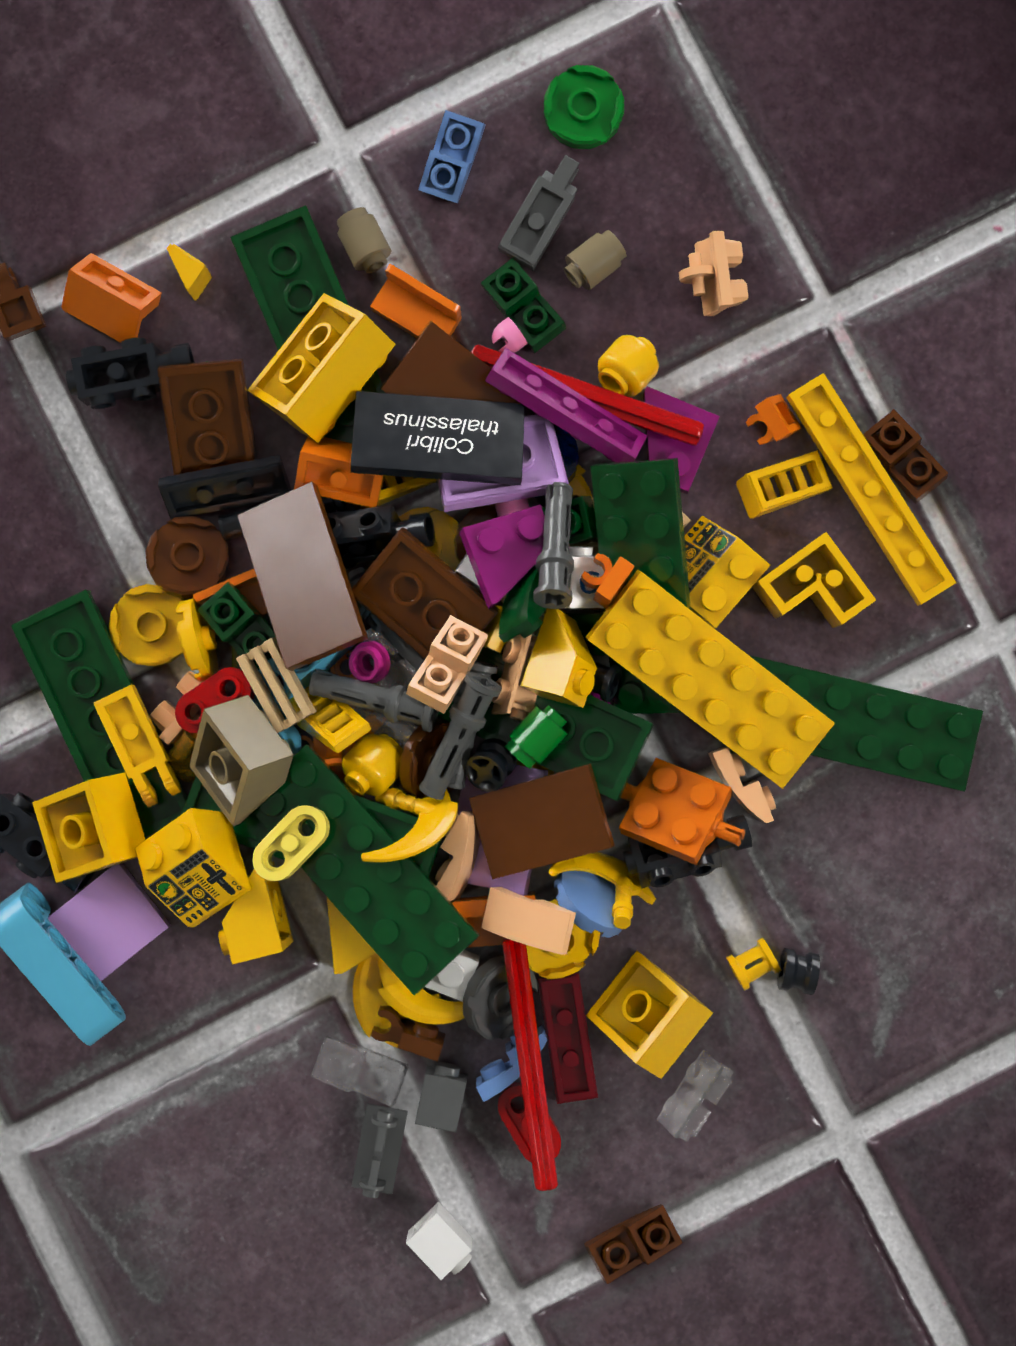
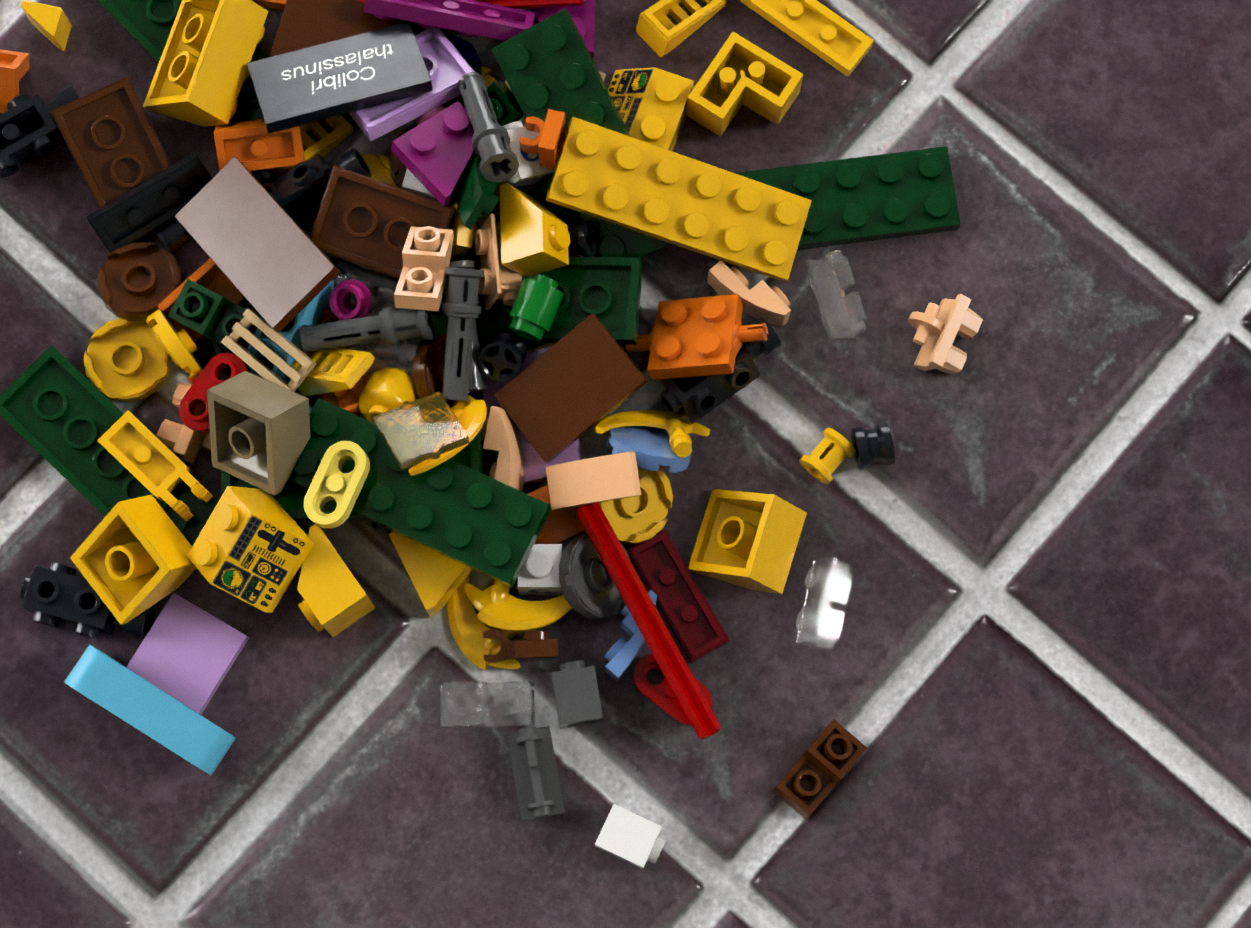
camera: 25 degrees left, 10 degrees down
clear yellow arm [168,731,197,782] -> none
none -> clear yellow piece [373,391,470,469]
none -> clear hinge [805,250,868,340]
none -> light nougat hips [908,294,983,374]

